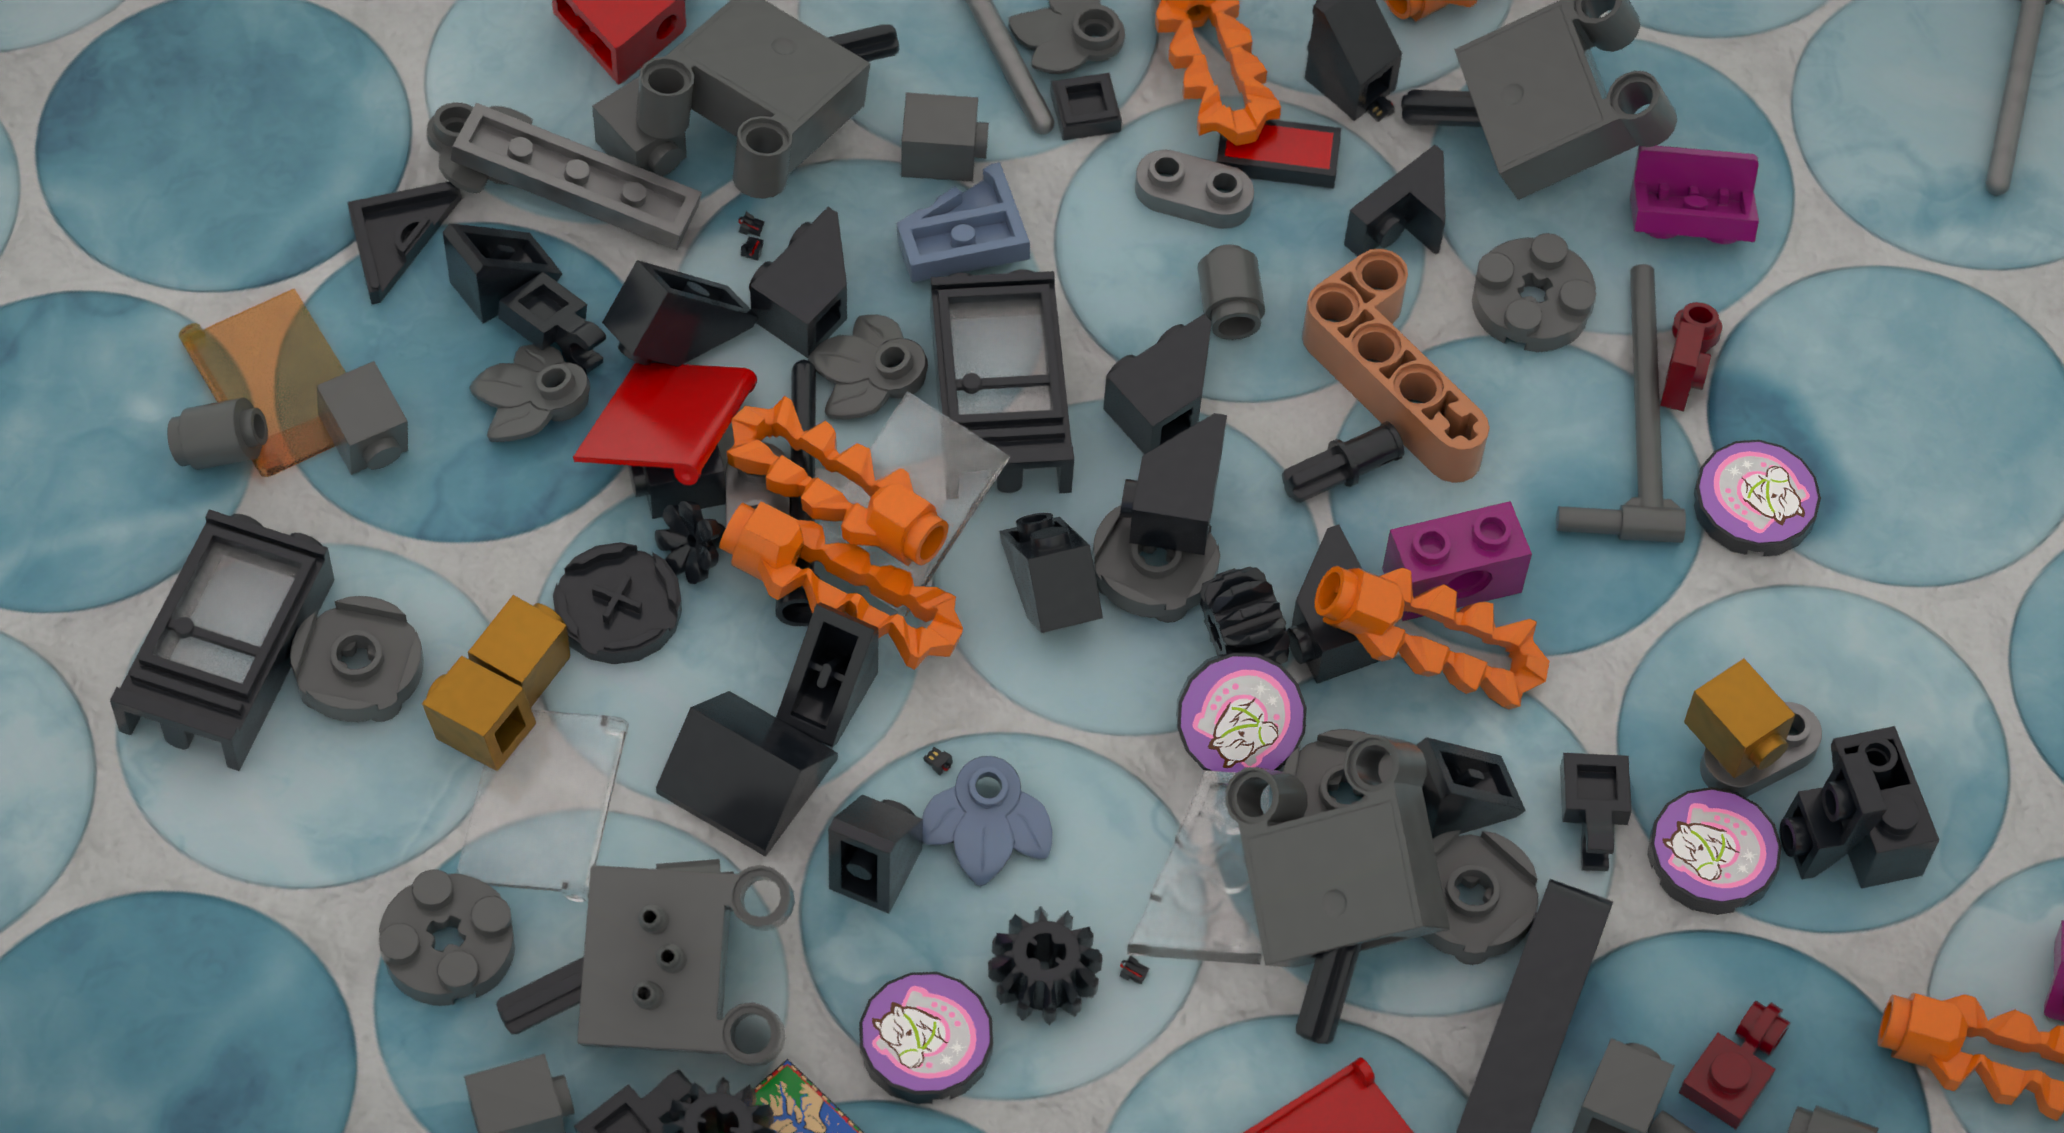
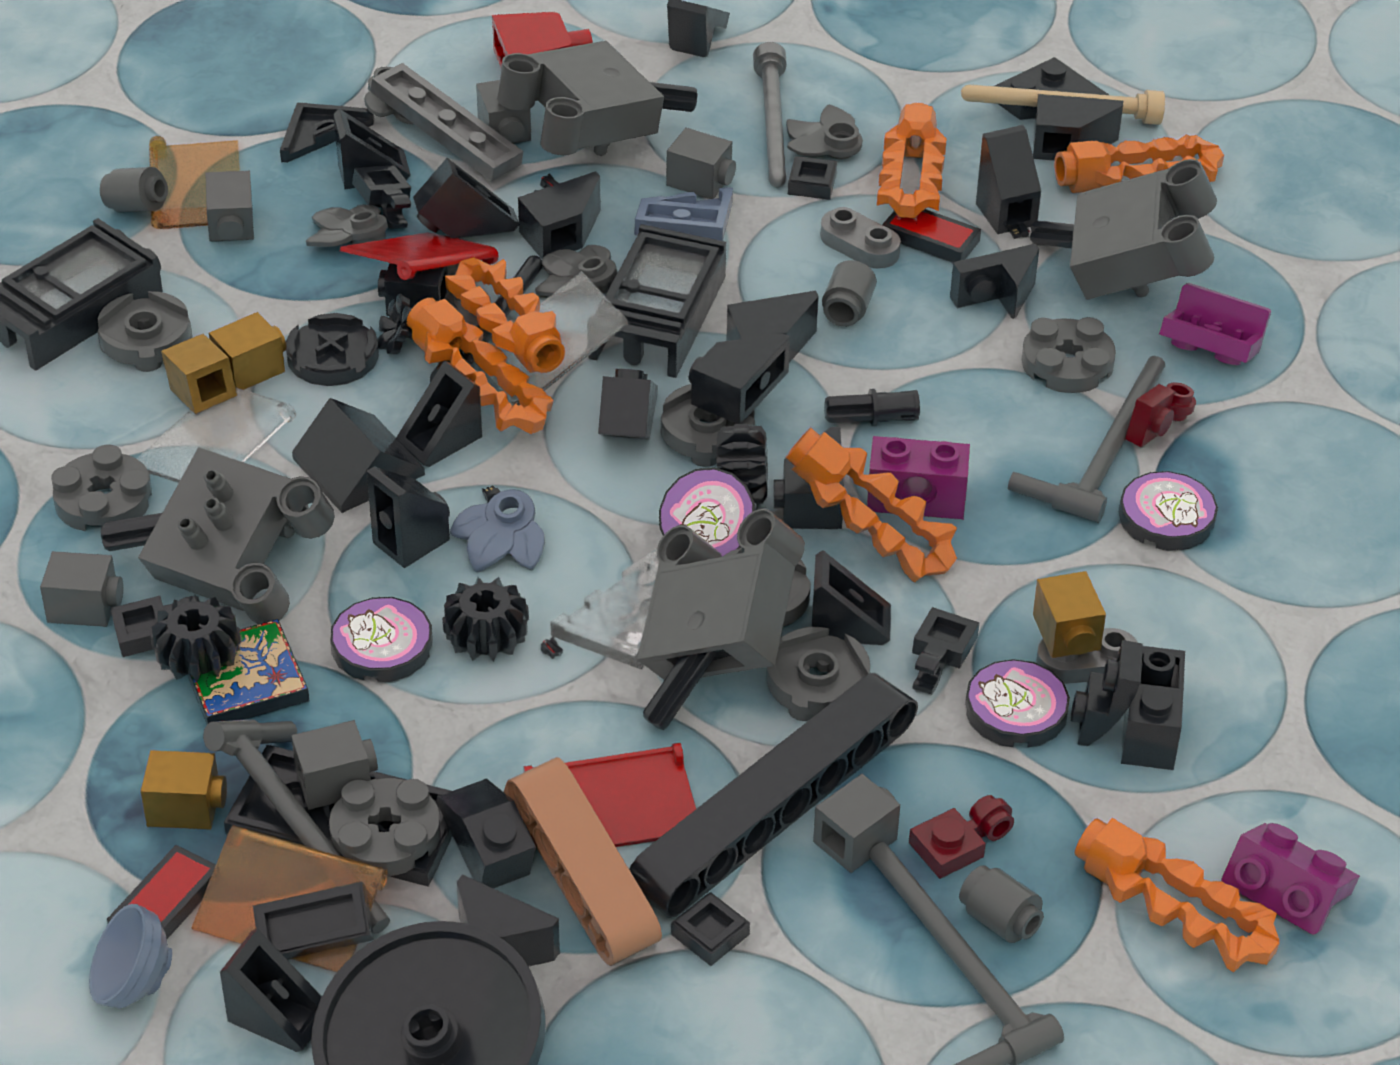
camera: 25 degrees right, 15 degrees down
nougat beam [1302,249,1490,483] -> none

